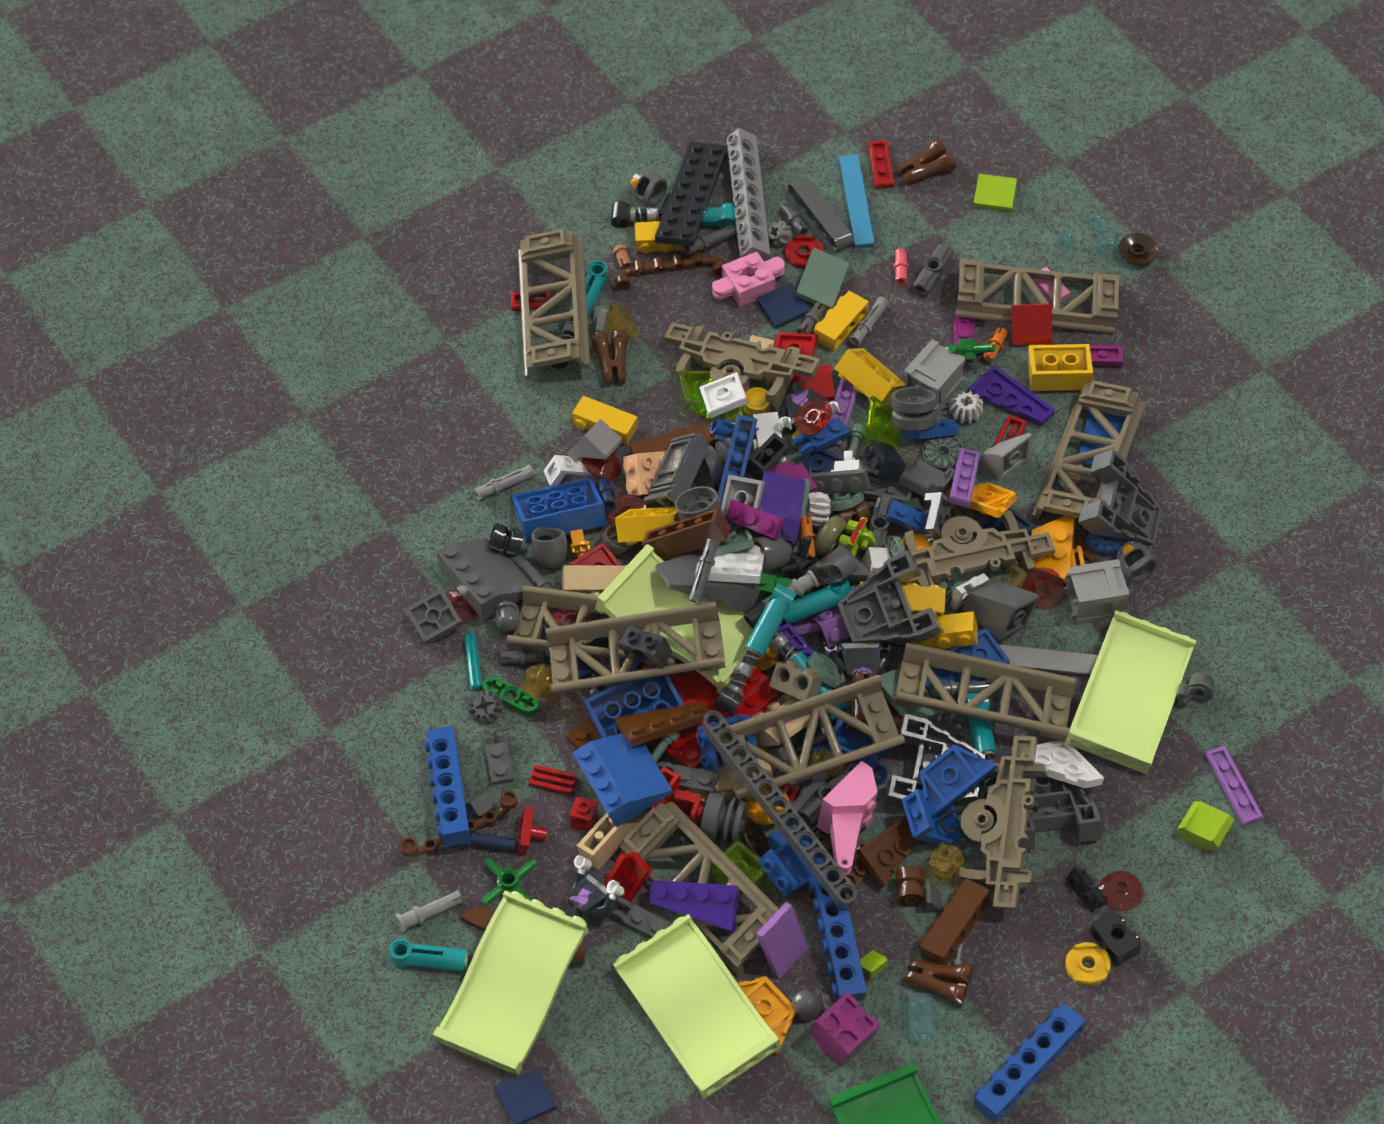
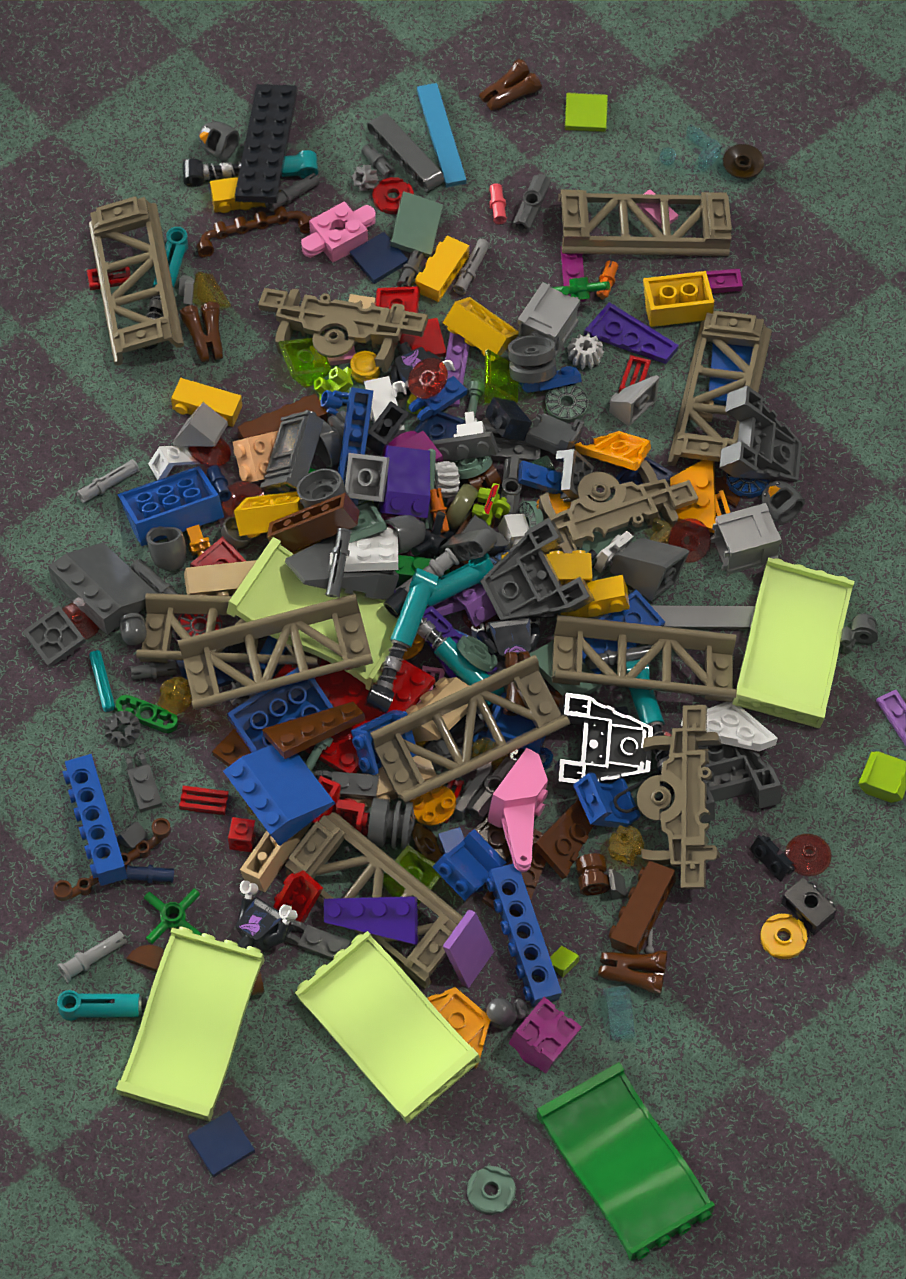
camera: 10 degrees left, 5 degrees up
black wheel [487,523,524,557] -> none
red tile [516,806,547,855] -> none
nougat pin [613,244,632,270] -> none
black brick [618,626,673,669] -> none
white tile [699,372,748,418] -> none
dark grey beam [703,711,857,910] -> none
magenta plate [725,499,785,539] -> none
light grey brick [727,128,770,260] -> none
dark tan brick [769,659,823,700] -> none
red tile [868,141,894,189] -> none
blue wing [920,744,998,819] -> none
medium lavender tile [949,448,980,508] -> none
blue brick [974,1003,1086,1124] -> none
red tile [1011,303,1052,345] -> none

